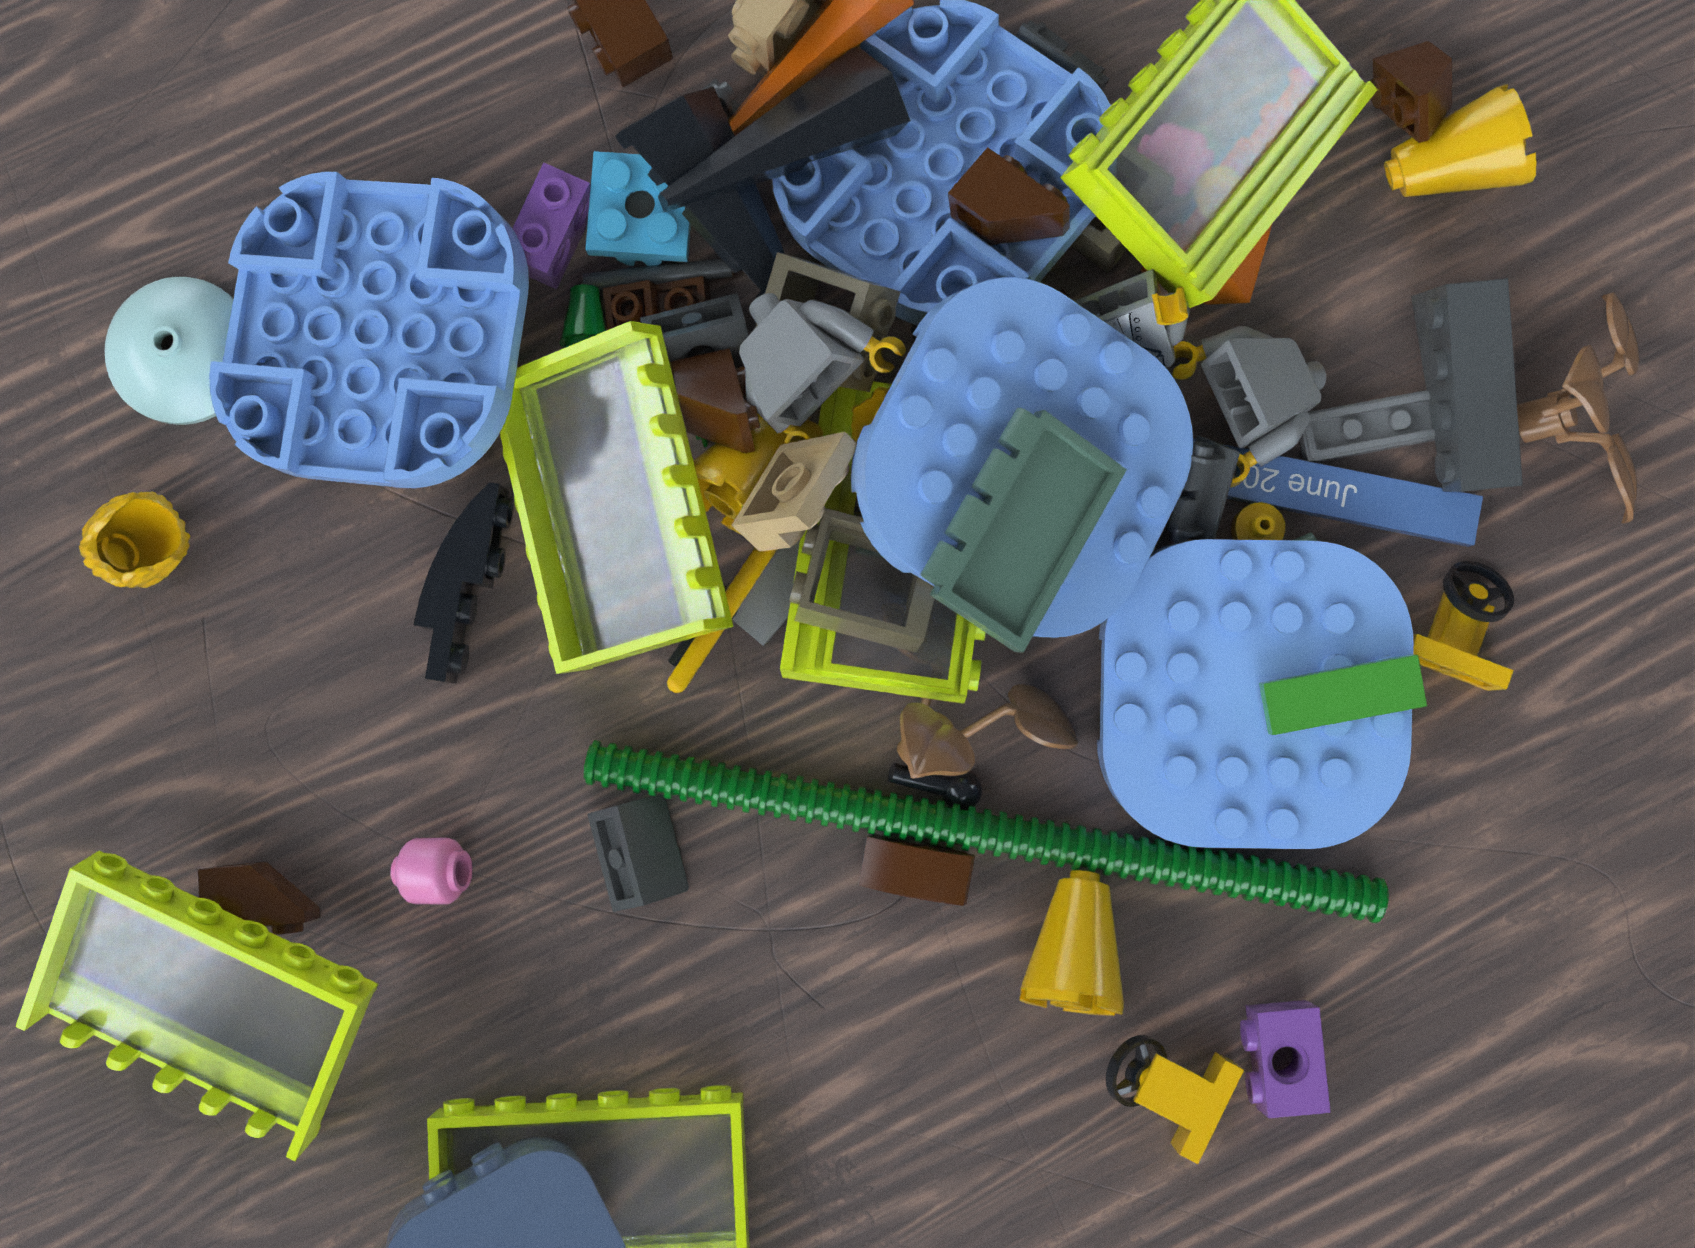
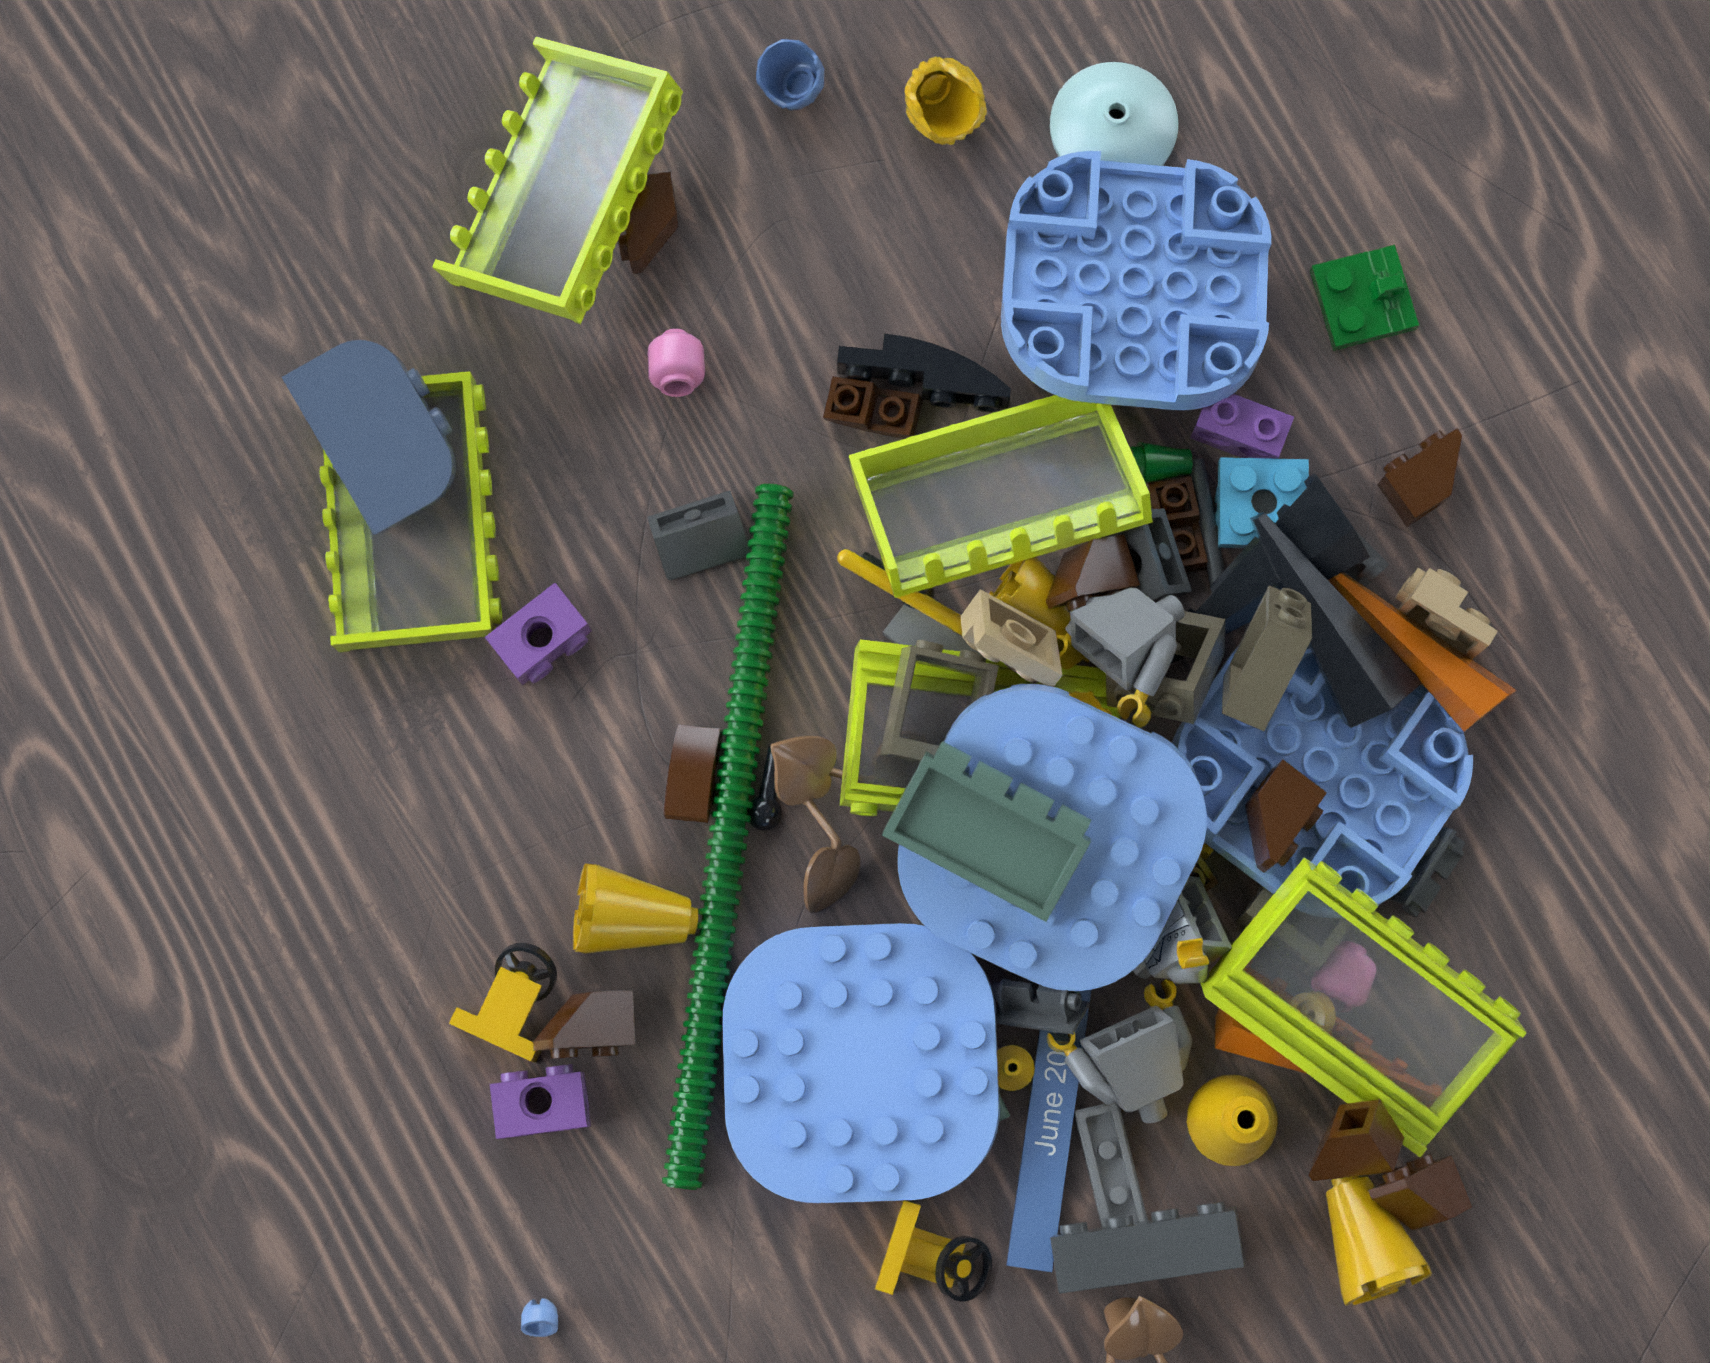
camera: 90 degrees right, 5 degrees down
bright green tile [1259,654,1427,735] -> none
none -> medium lavender brick [485,583,592,685]
none -> light blue hinge [521,1298,558,1337]
none -> slope [533,990,636,1059]
none -> medium blue hair [756,39,825,111]
none -> reddish brown slope [823,376,923,439]
none -> yellow cone [1186,1075,1278,1166]
none -> dark tan window [1222,586,1312,731]
none -> green hinge [1309,244,1419,351]
none -> reddish brown slope [1309,1099,1404,1181]

